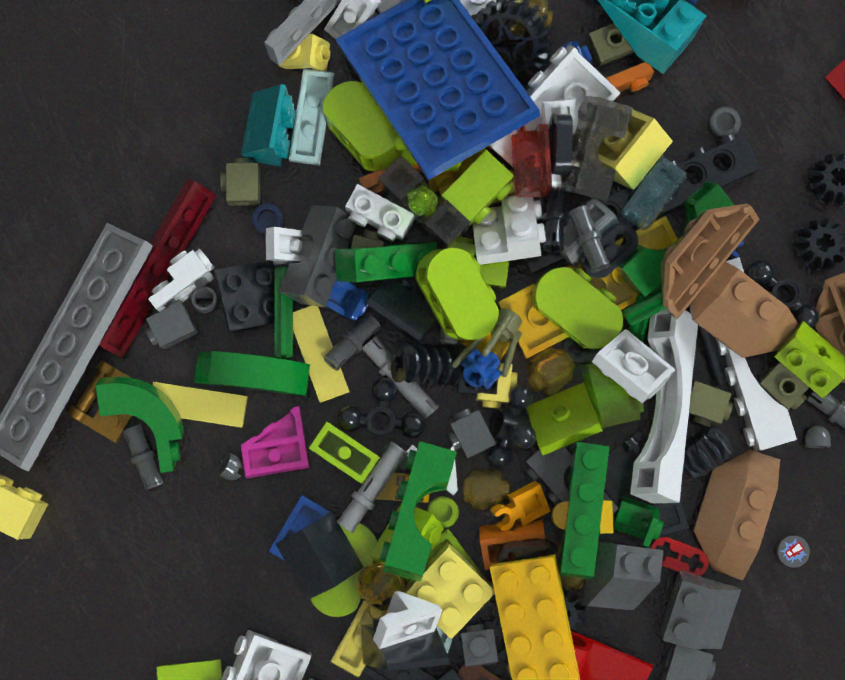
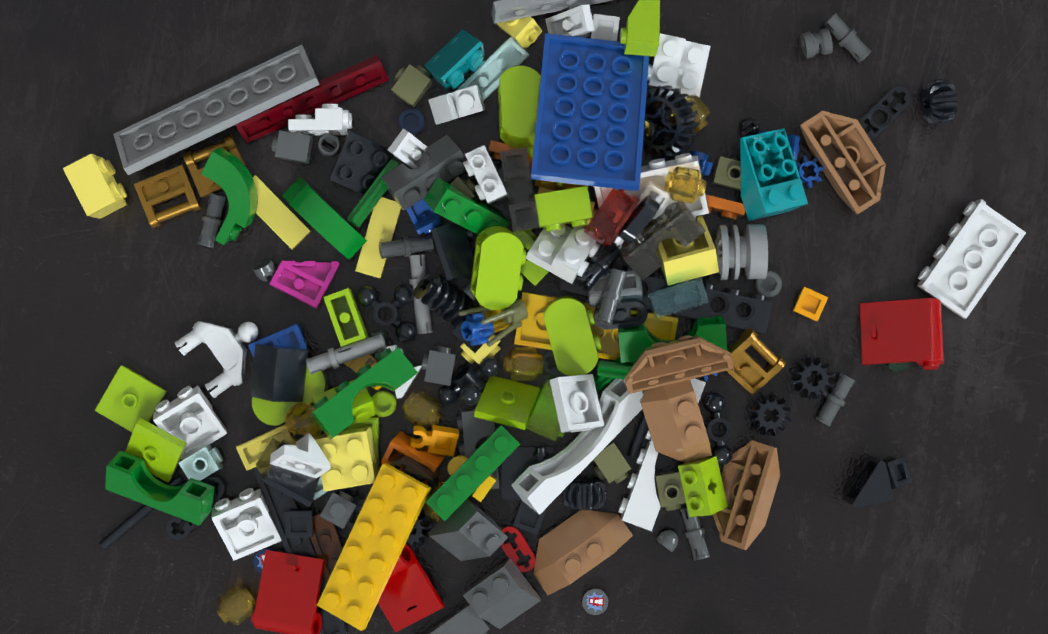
camera: 45 degrees right, 5 degrees up
clear neon green plate [407,186,438,216] -> none
green bracket [613,496,663,548] -> none
none -> pearl gold plate [134,165,202,228]
none -> white connector [175,321,258,398]
none -> white slope [429,85,486,125]
none -> clear yellow head [664,166,706,204]
none -> light grey wheel [714,224,768,280]
none -> pearl gold plate [727,328,786,395]
none -> light orange plate [792,287,828,321]

